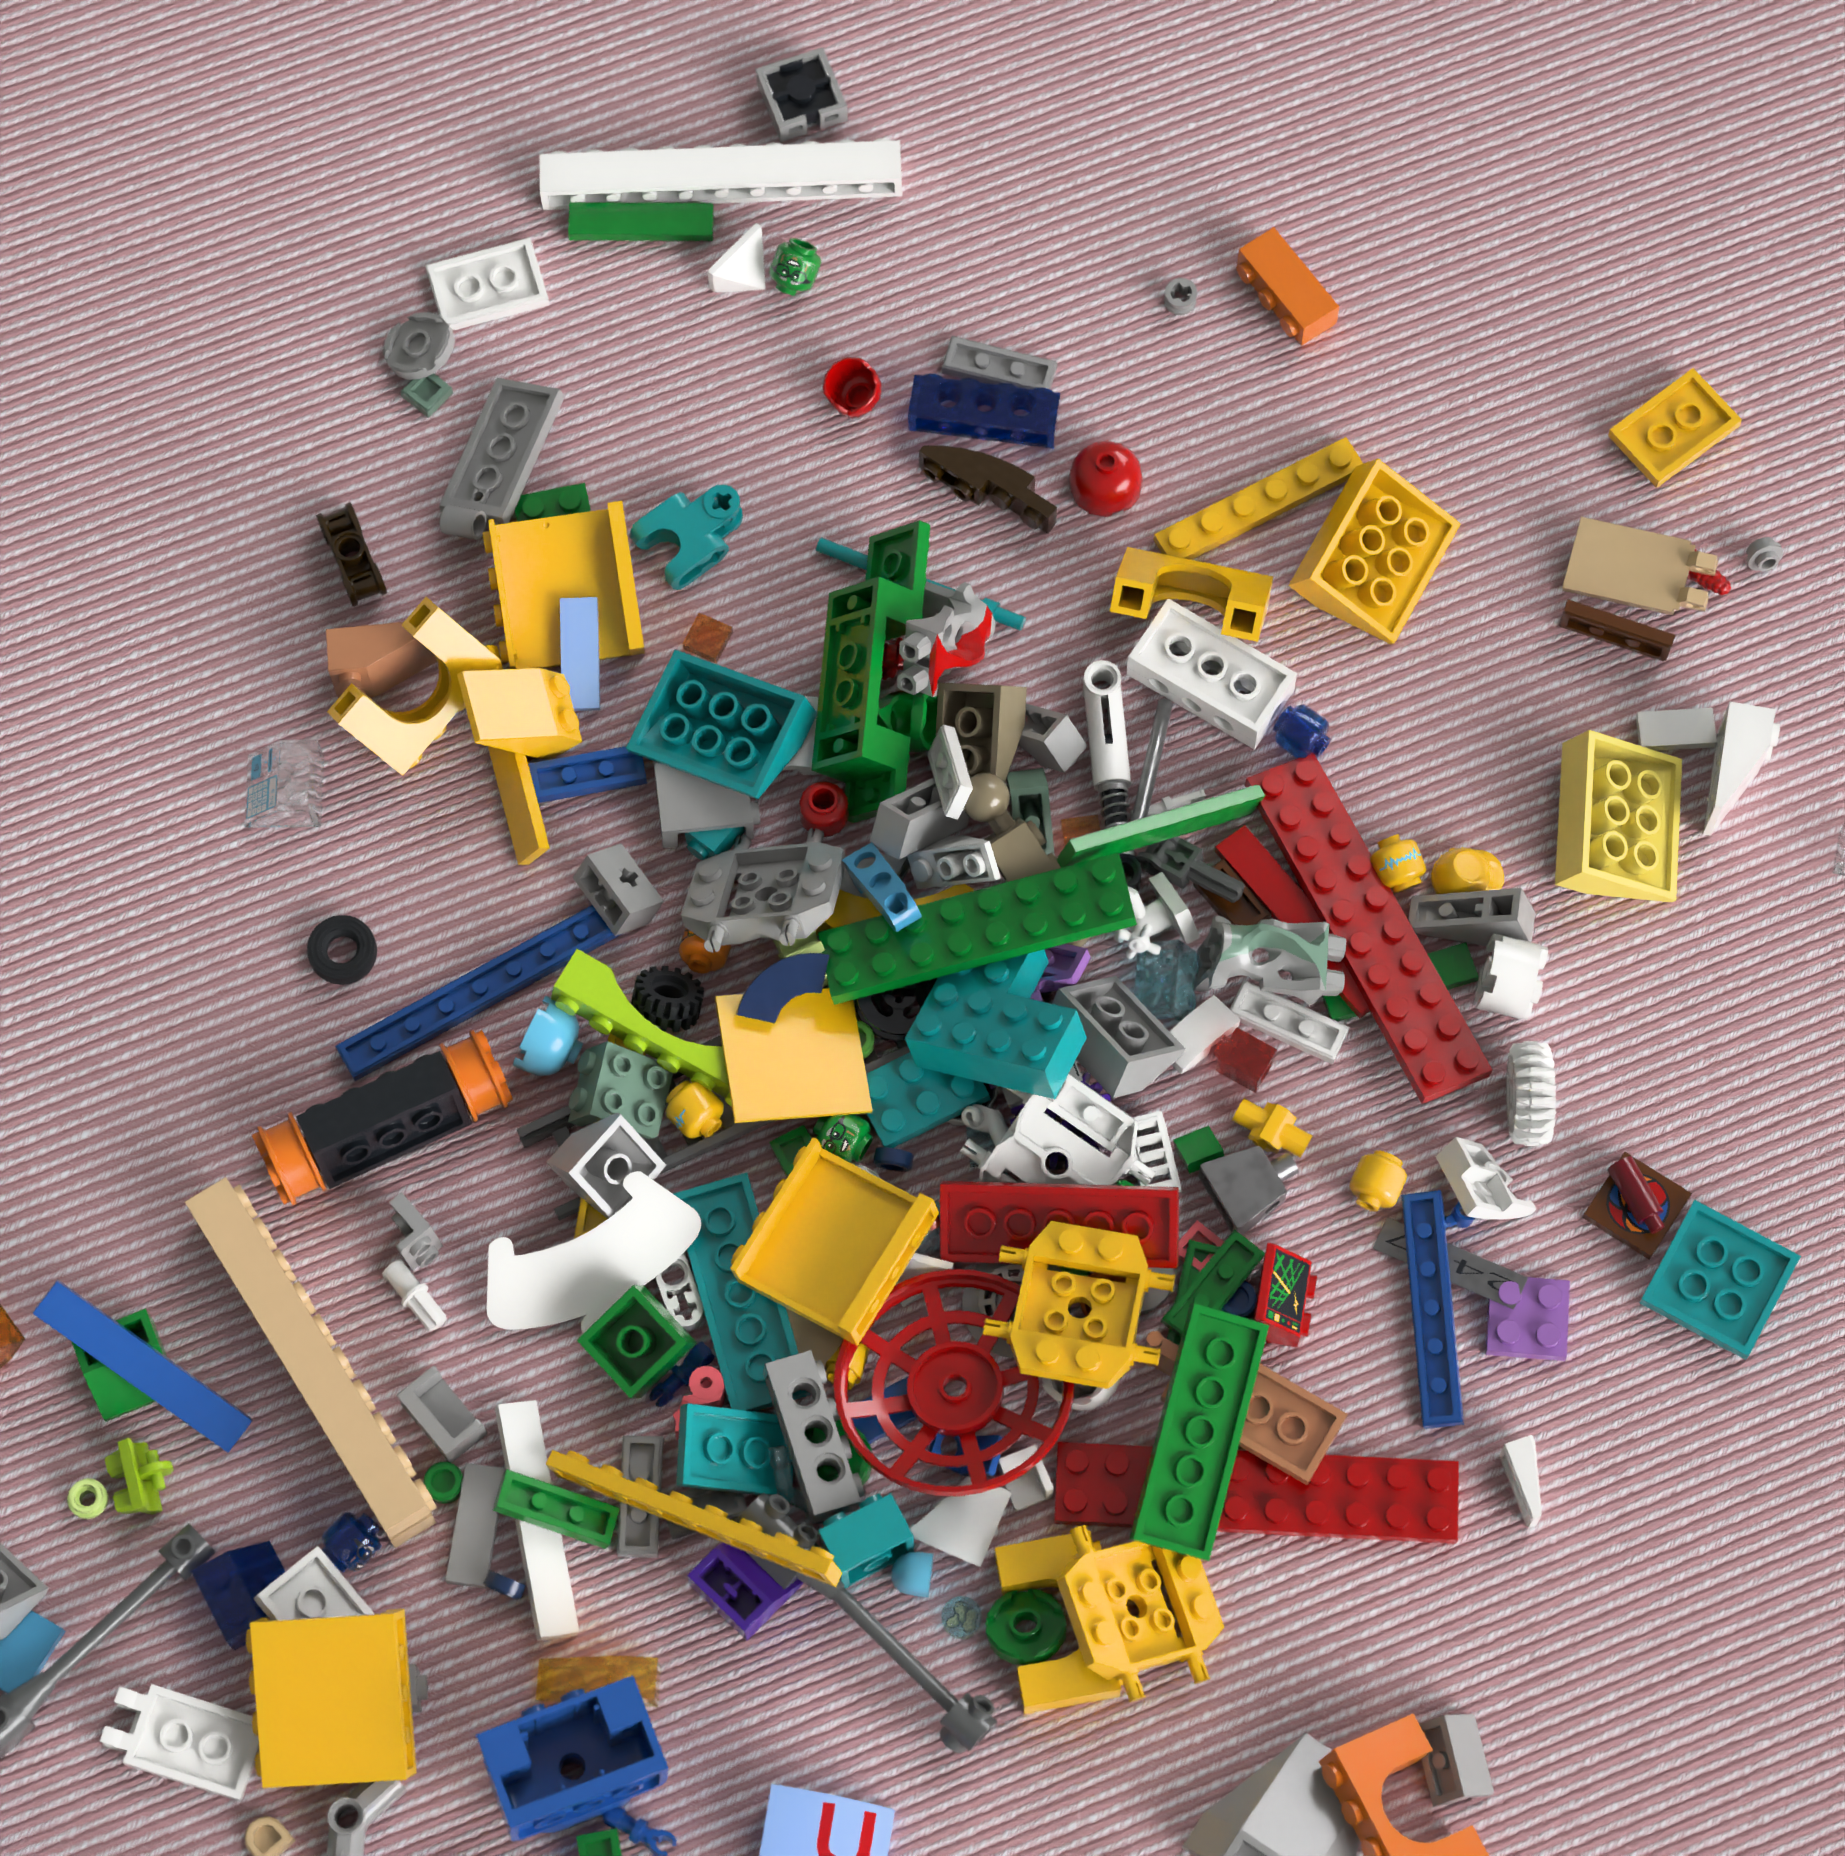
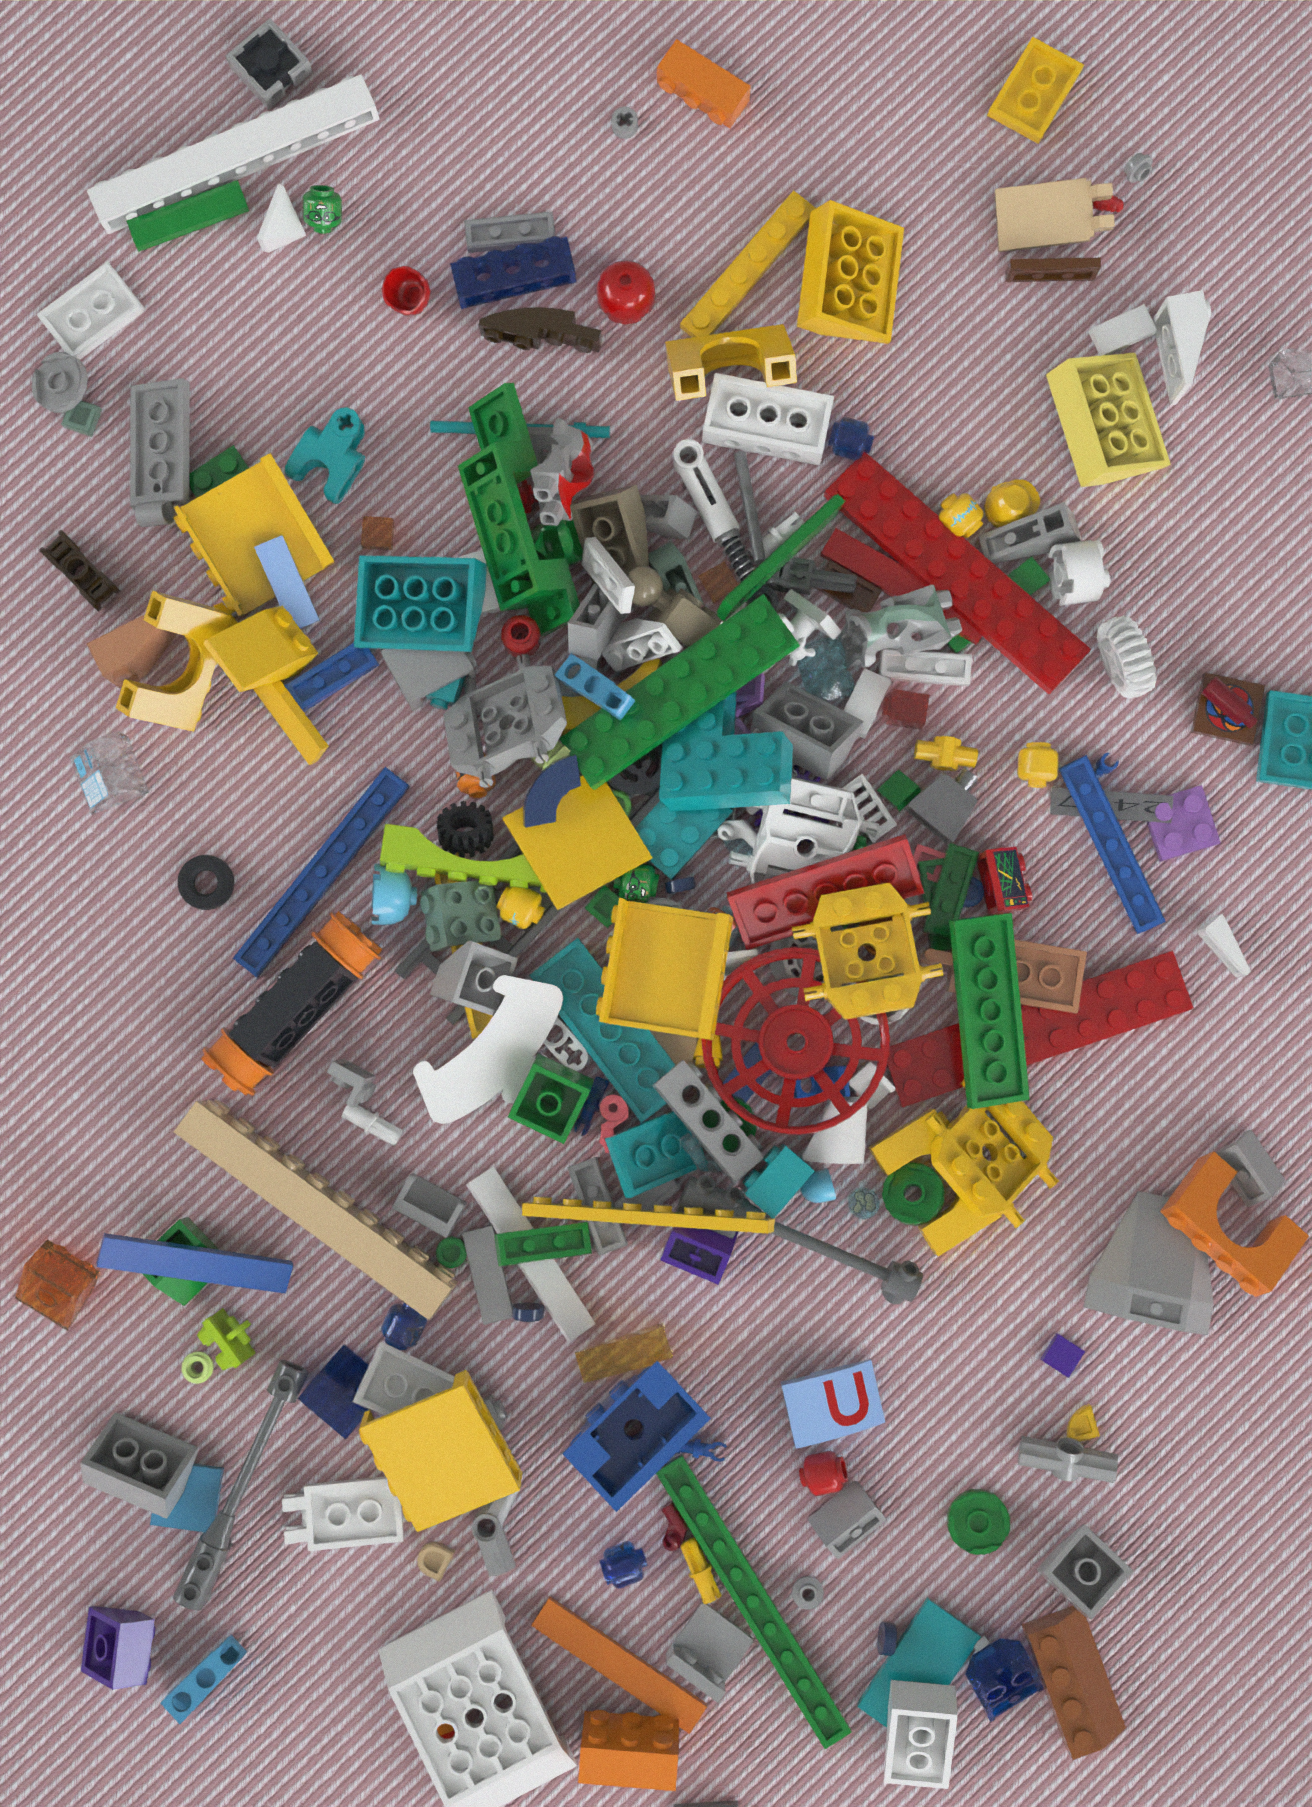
camera: 20 degrees left, 15 degrees up
light grey brick [573,843,664,936] -> none
white slope [1436,1137,1536,1219] -> none

